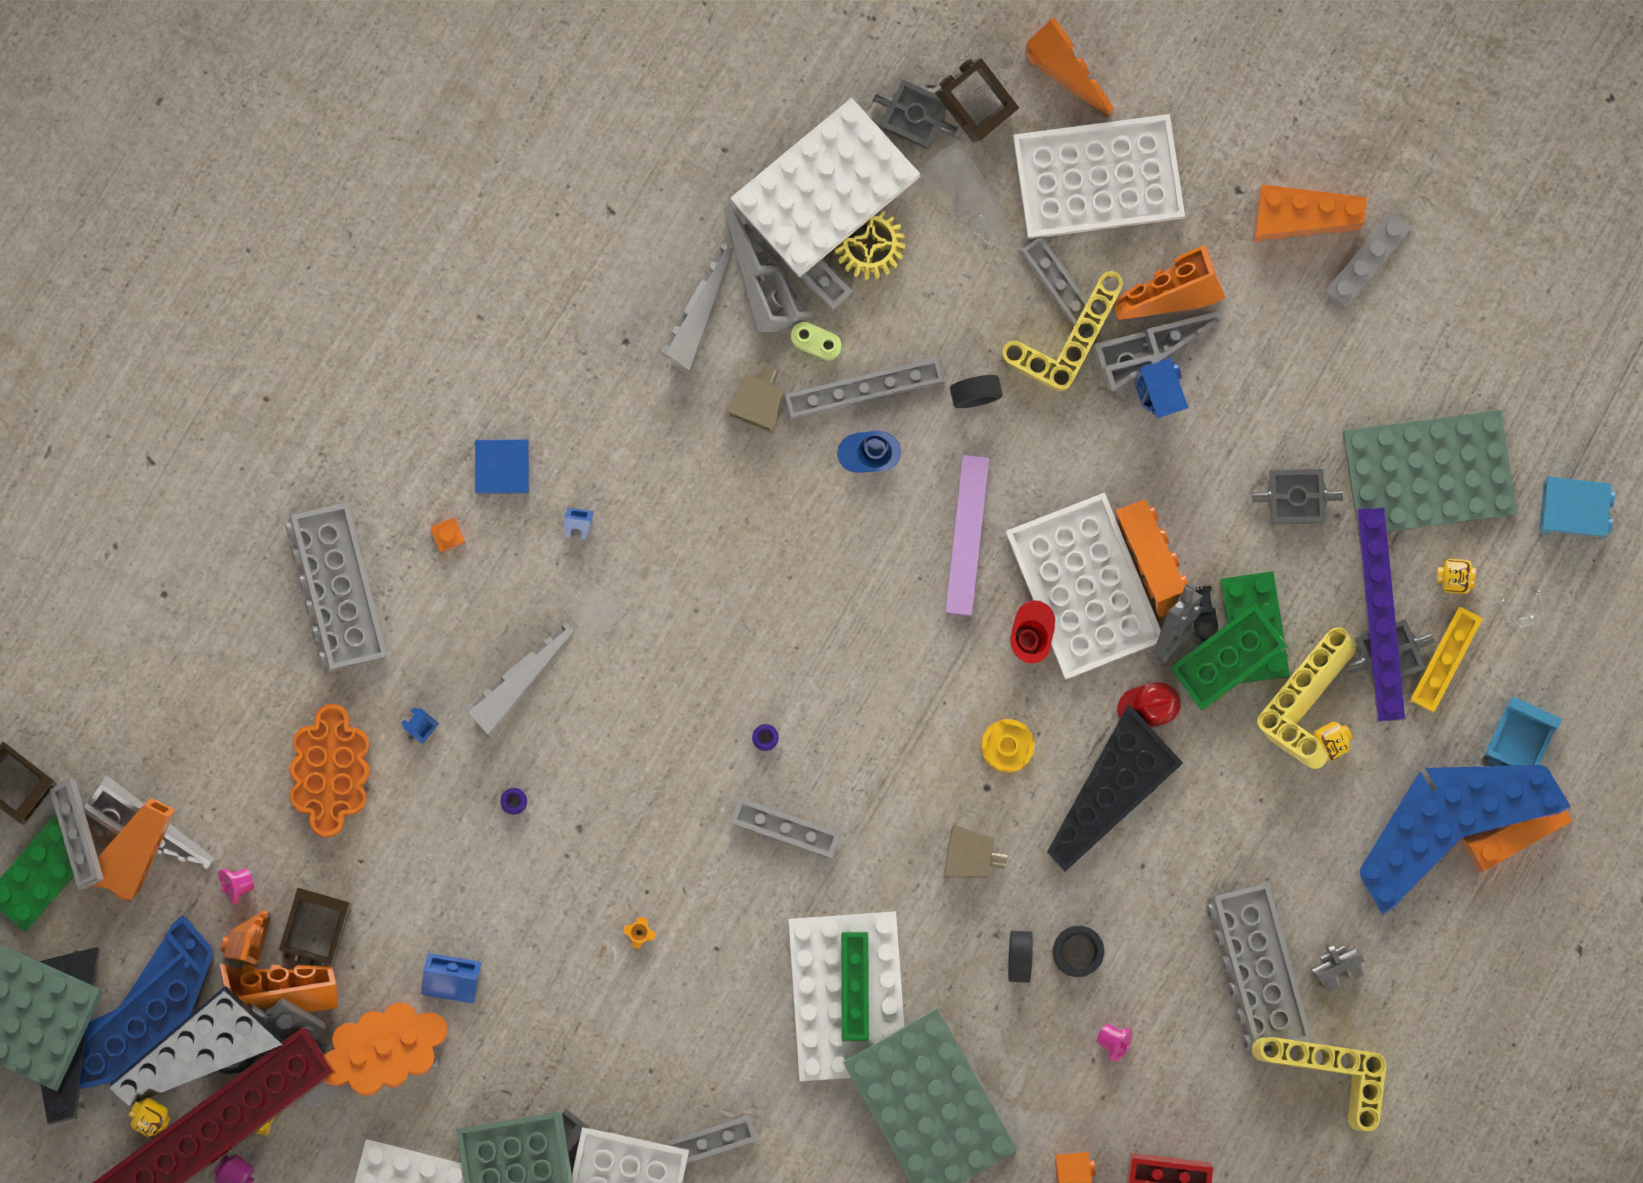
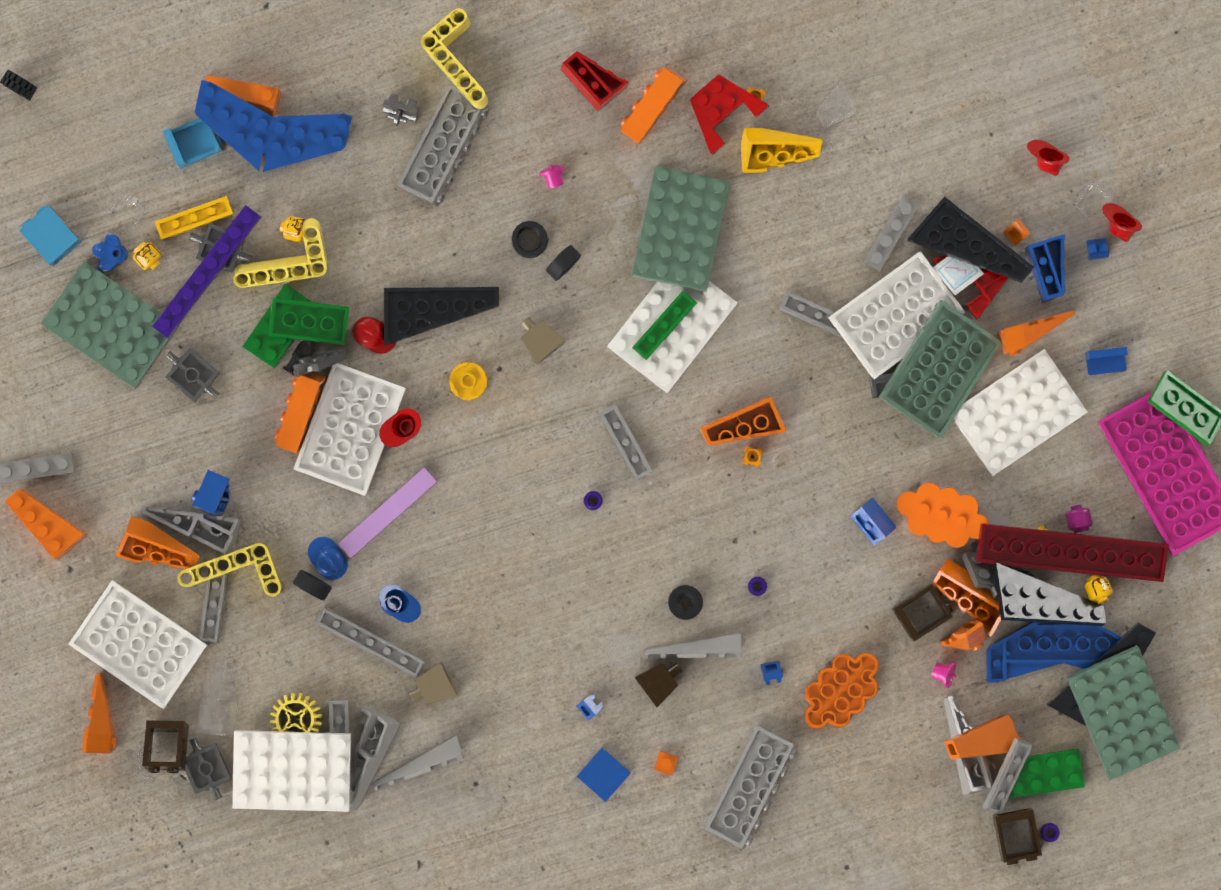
camera: 130 degrees left, 5 degrees up
yellowish green plate [791,322,842,361] -> none
none -> blue plate [92,234,128,271]
none -> blue piece [308,537,348,580]
none -> dark brown torso [635,663,683,707]
none -> black tyre [668,585,703,620]
none -> orange wedge [699,396,786,446]

